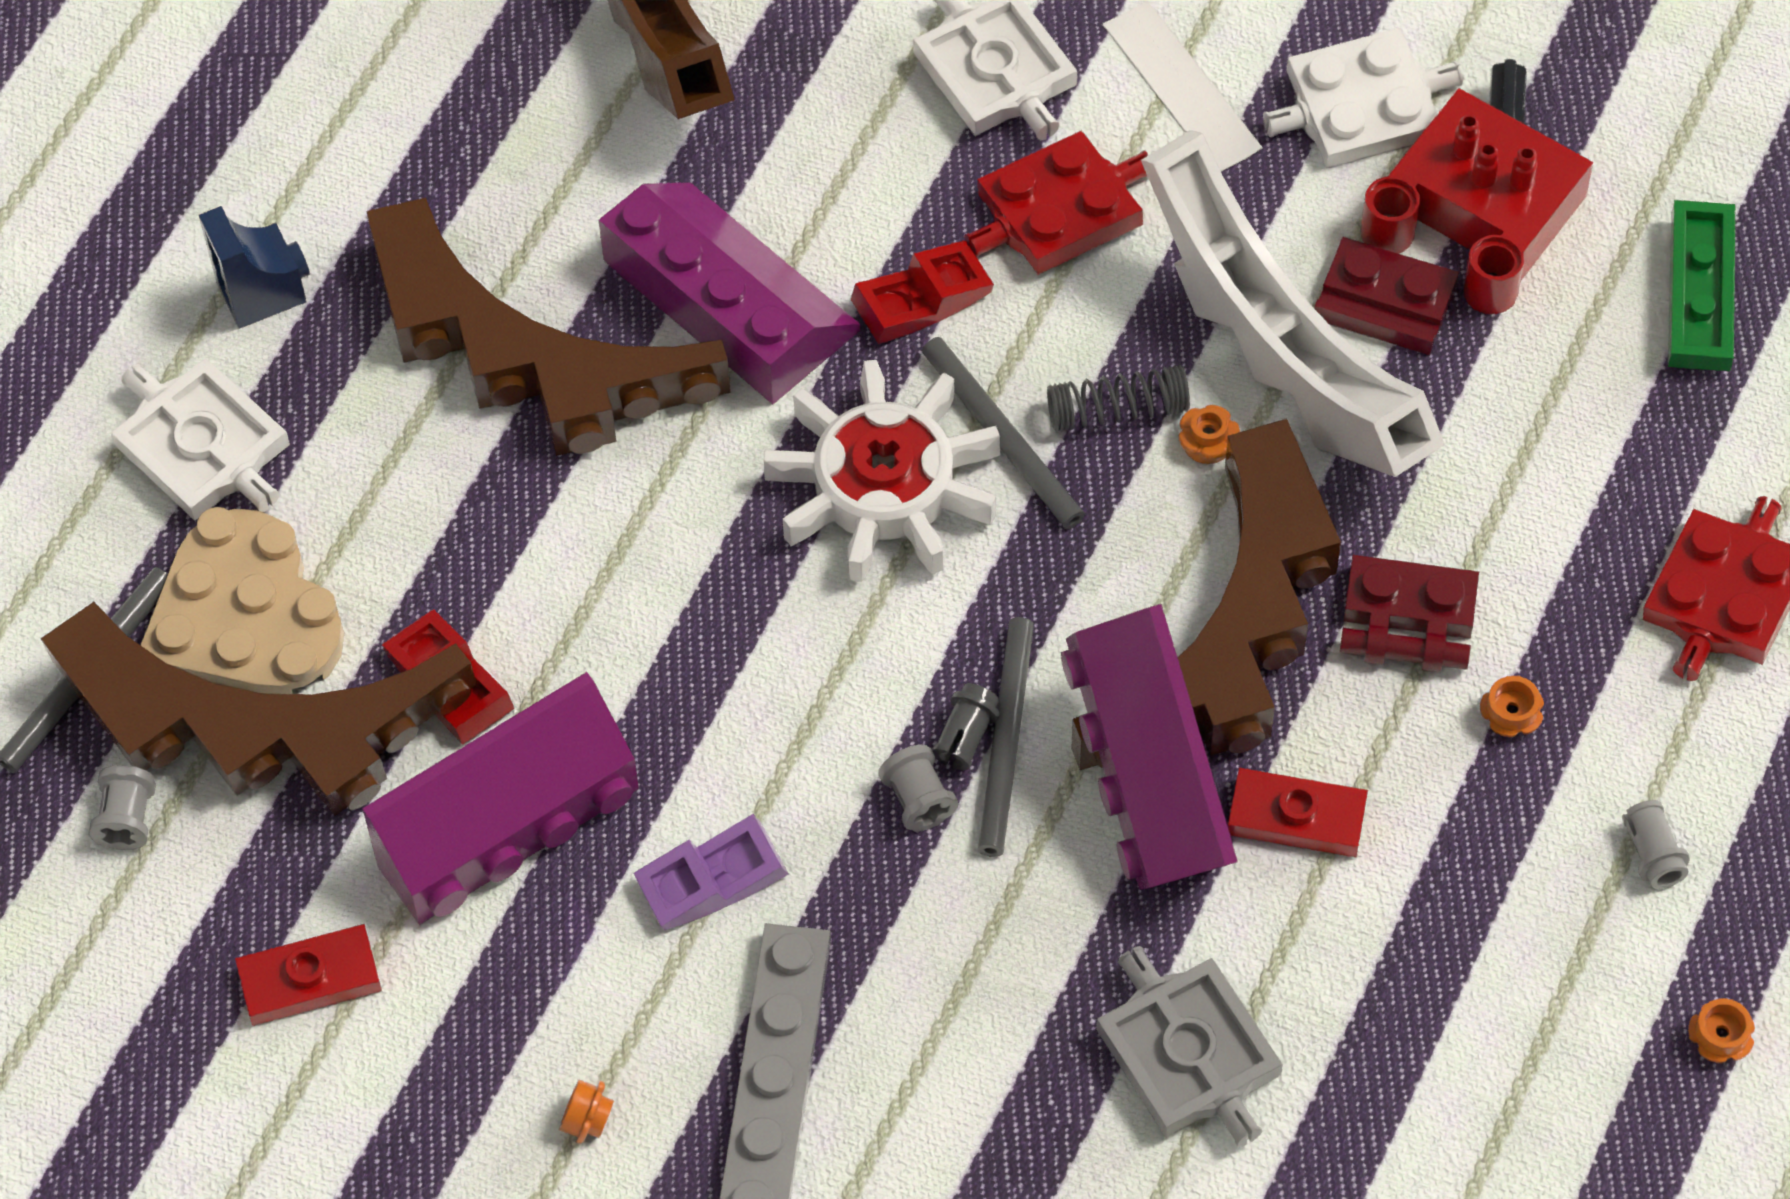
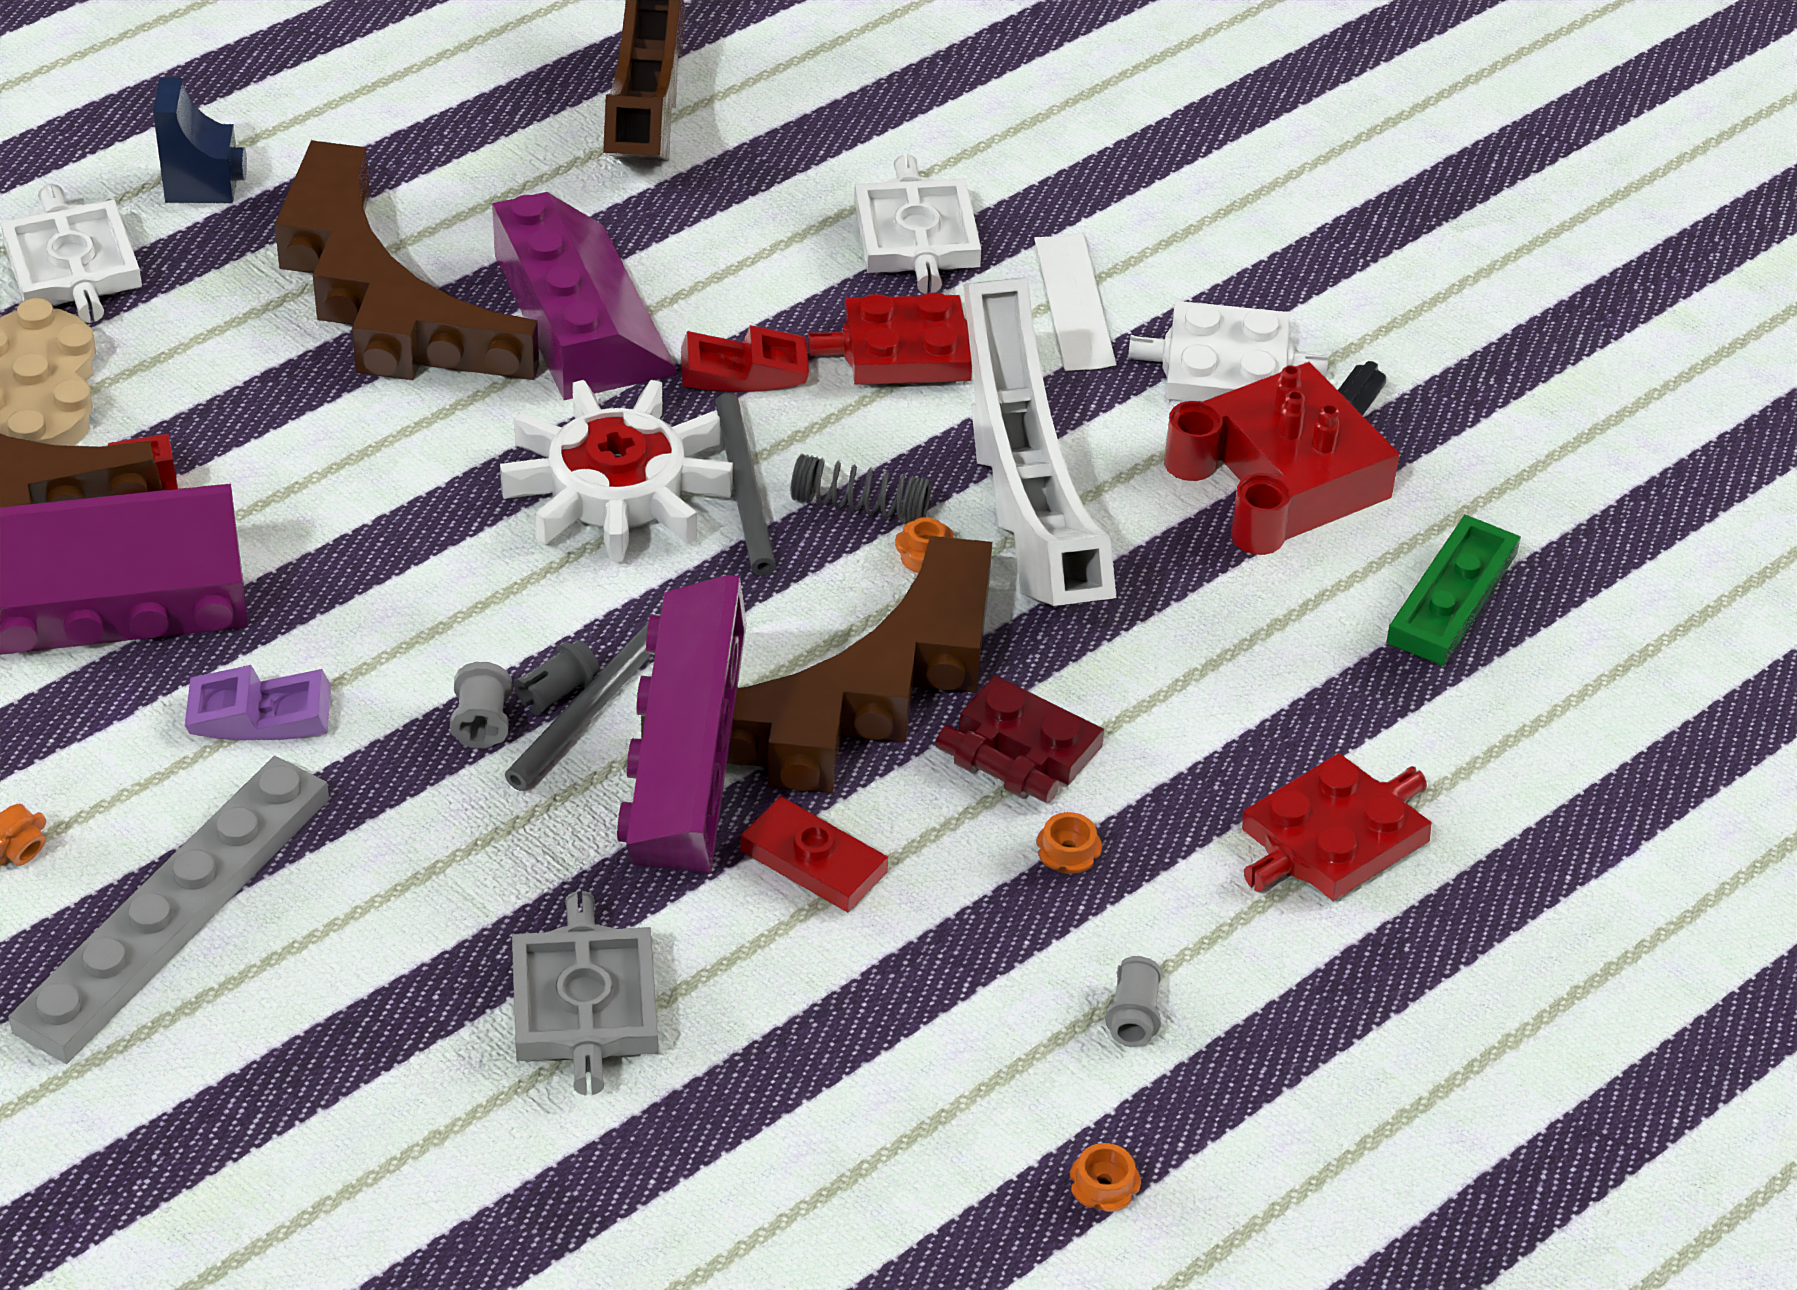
camera: 20 degrees right, 15 degrees down
dark red plate [1314,237,1459,355] -> none

